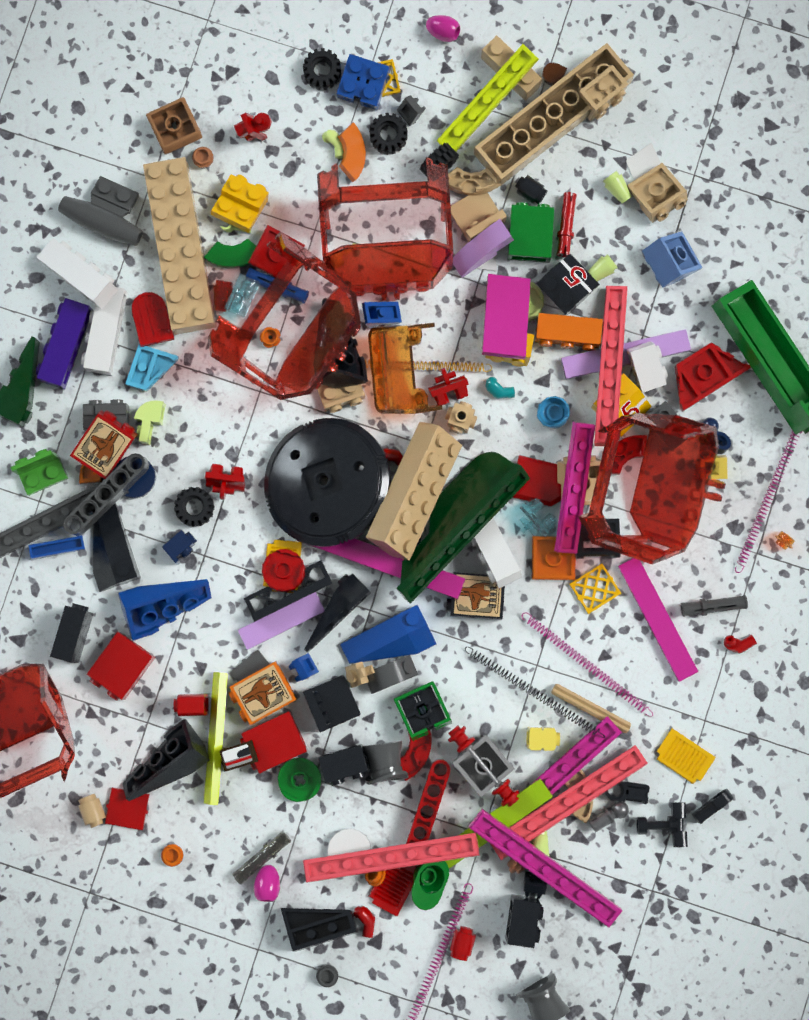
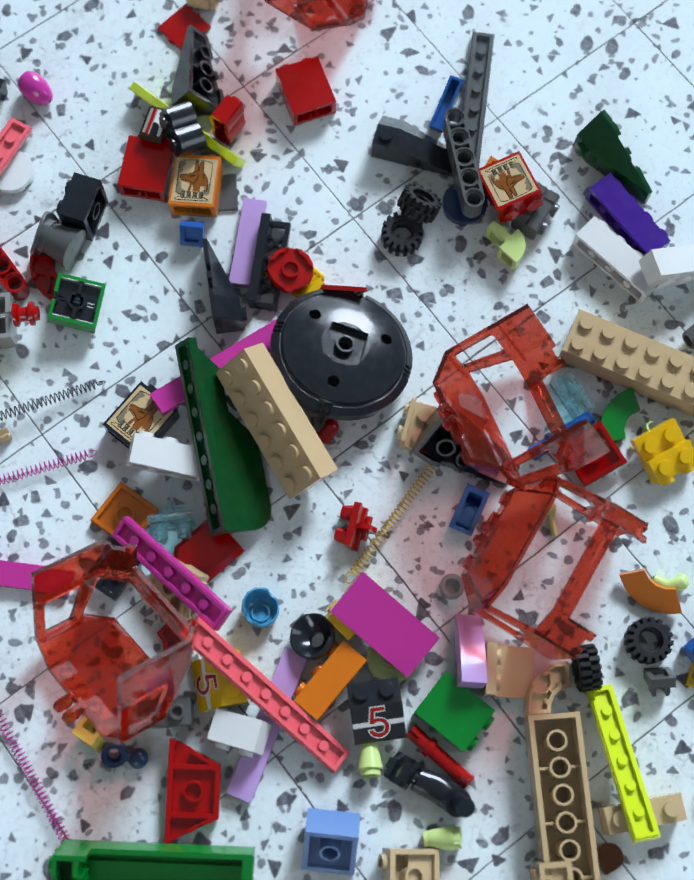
camera: 120 degrees right, 10 degrees down
bright green bracket [10,449,68,496] -> none
black brick [50,603,94,663] -> none
blue wedge [118,579,212,641] -> none
medium azure wing [125,344,179,392] -> none
red window [132,292,174,347] -> none
orange plate [161,844,184,867] -> none
dark blue brick [162,530,197,565] -> none
red hips [205,464,245,500] -> none
clear red cone [213,280,234,312] -> none
clear smoke pin [232,831,291,884] -> none
orange plate [260,327,281,348] -> none
green plate [278,758,321,802] -> none
black bracket [303,675,361,732] -> none
blue wedge [340,605,436,664] -> none
tan plate [345,662,375,688] -> none
dark grey brick [367,655,418,694] -> none
clear orange windscreen [368,323,443,414] -> none
tan brick [445,401,477,434] -> none
teal arm [485,377,515,399] -> none
black brick [515,175,548,204] -> none
yellow window [569,564,621,614] -> none
none -> black brick [159,101,207,157]
none -> black piece [290,613,335,660]
none -> red piece [321,284,367,292]
none -> black piece [384,751,475,818]
none -> black tyre [397,183,442,224]
none -> light grey tile [439,574,465,600]

